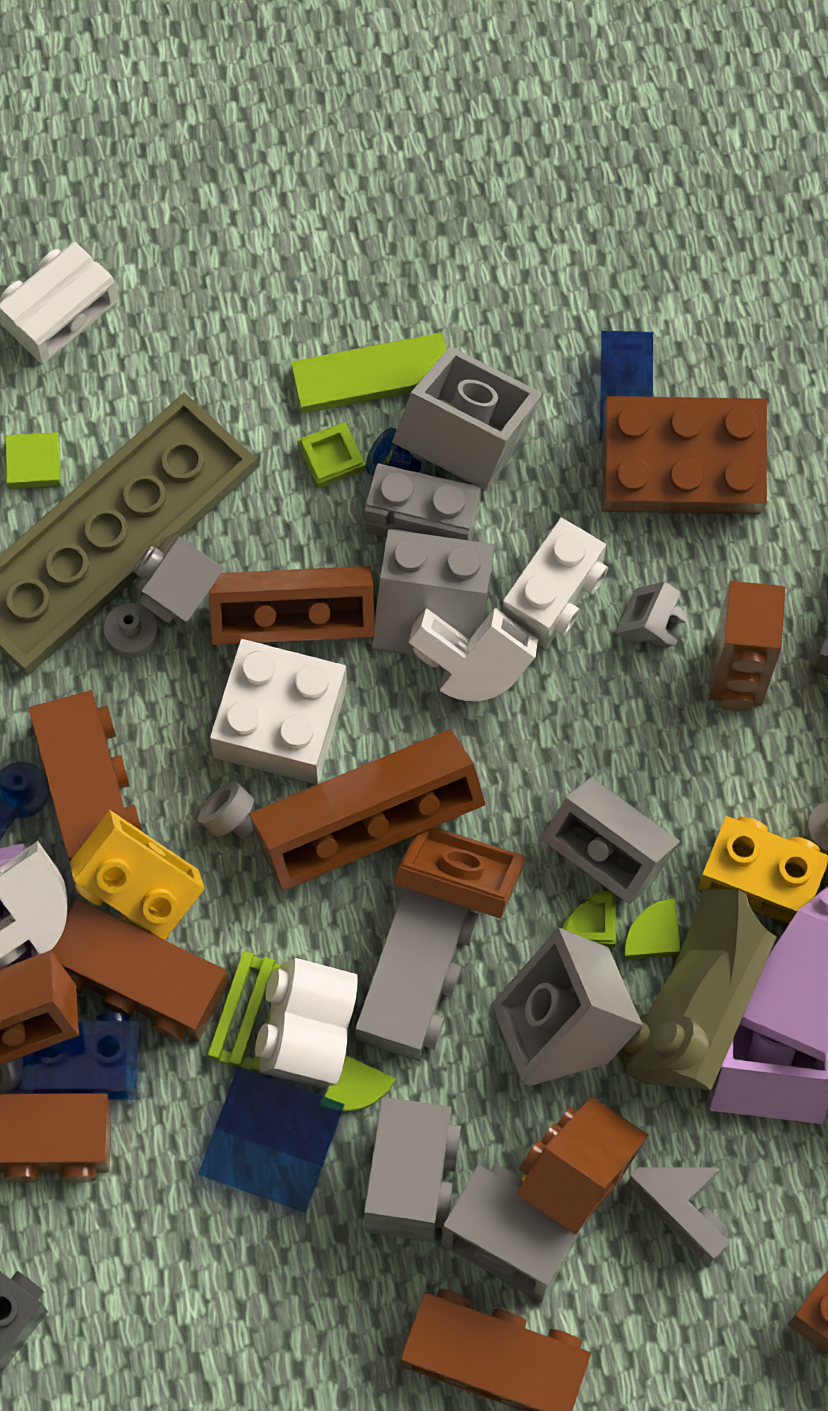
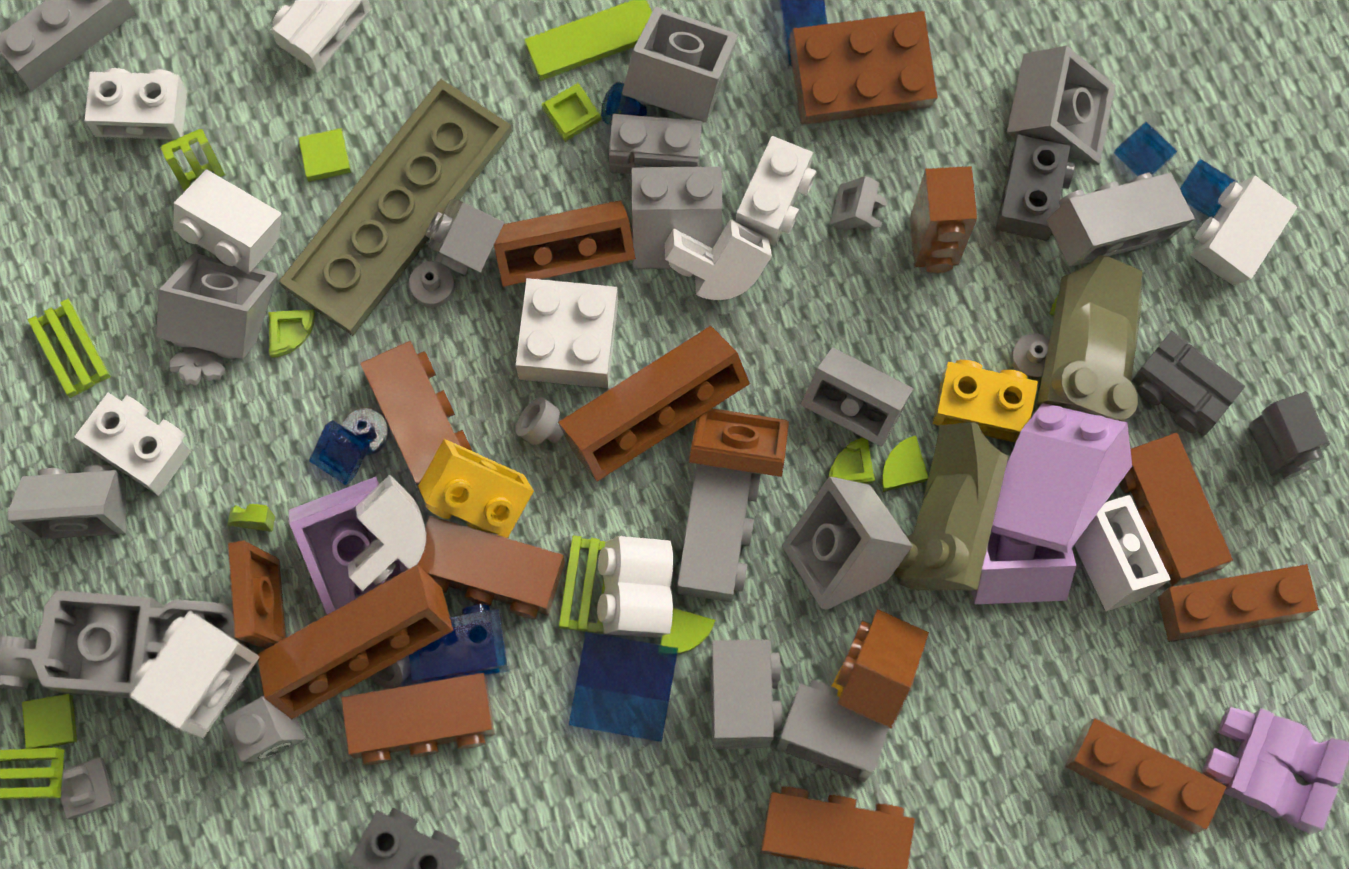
camera: 10 degrees left, 5 degrees up
light grey slope [627,1167,730,1267] -> none

